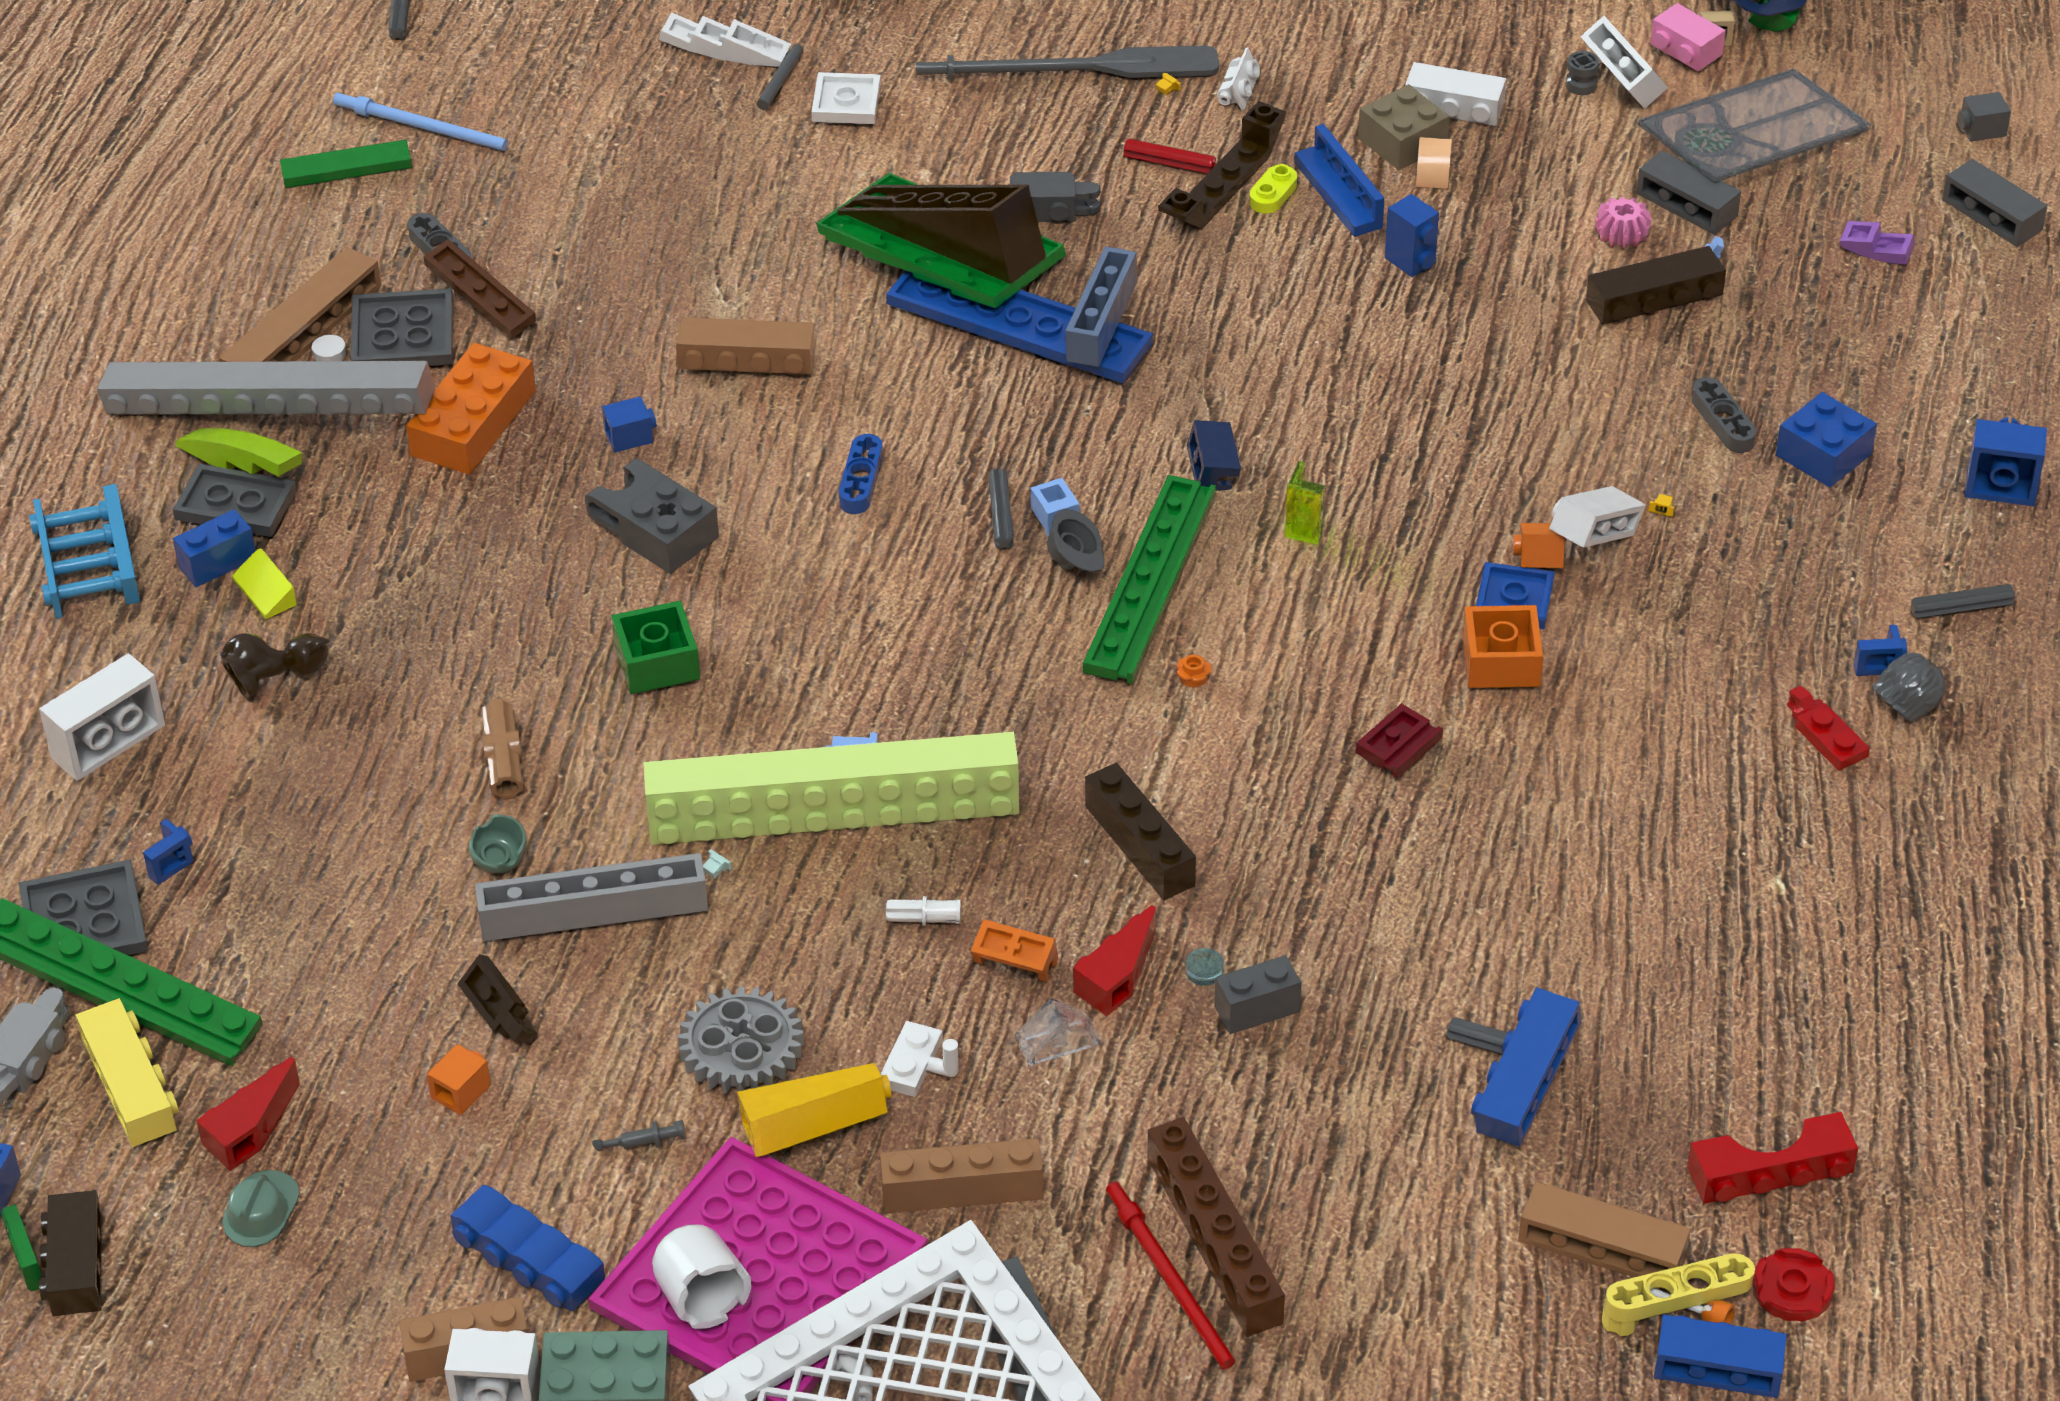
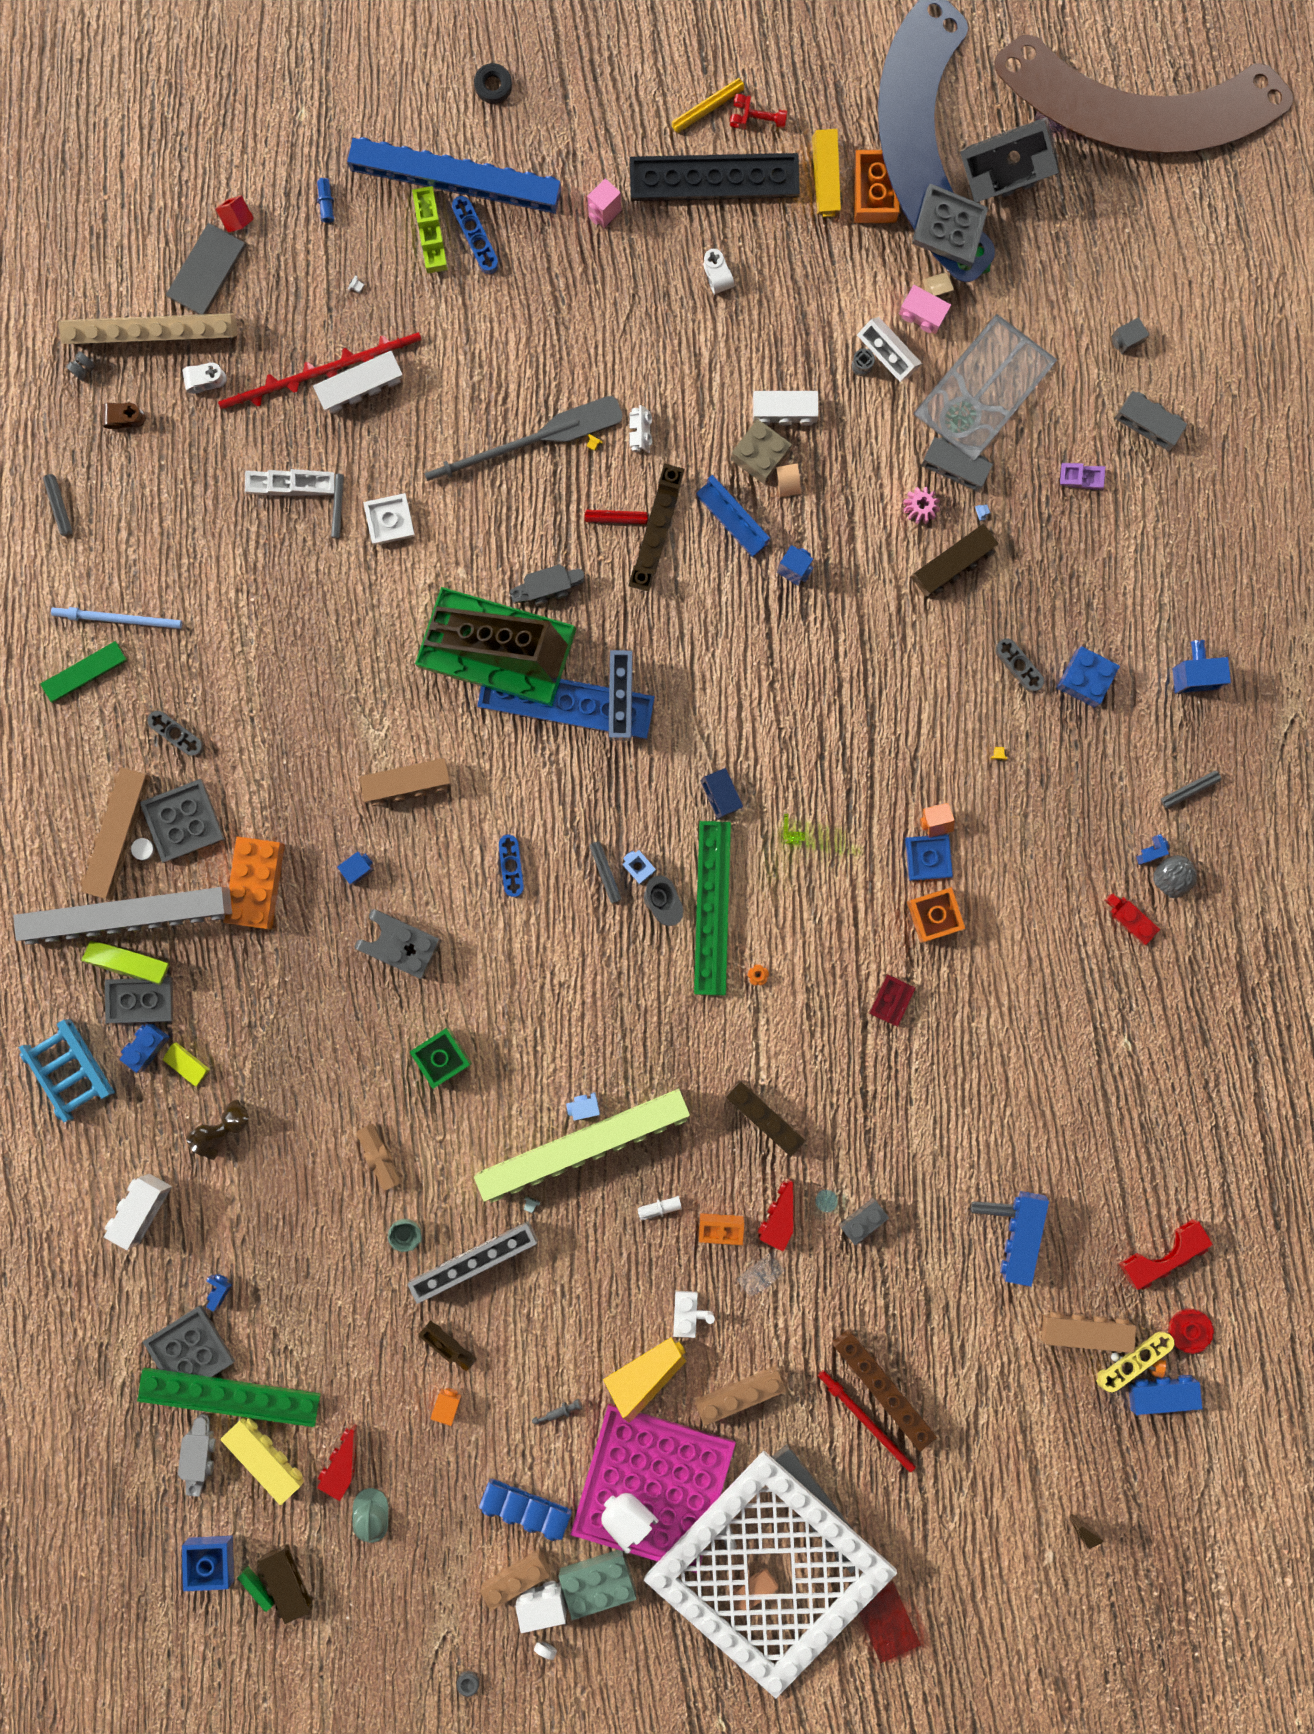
camera: 20 degrees left, 40 degrees up
reddish brown plate [423,239,536,339] -> none
light grey gear [677,986,804,1094] -> none
neon yellow plate [1249,164,1297,214] -> none
white brick [1549,486,1646,548] -> none

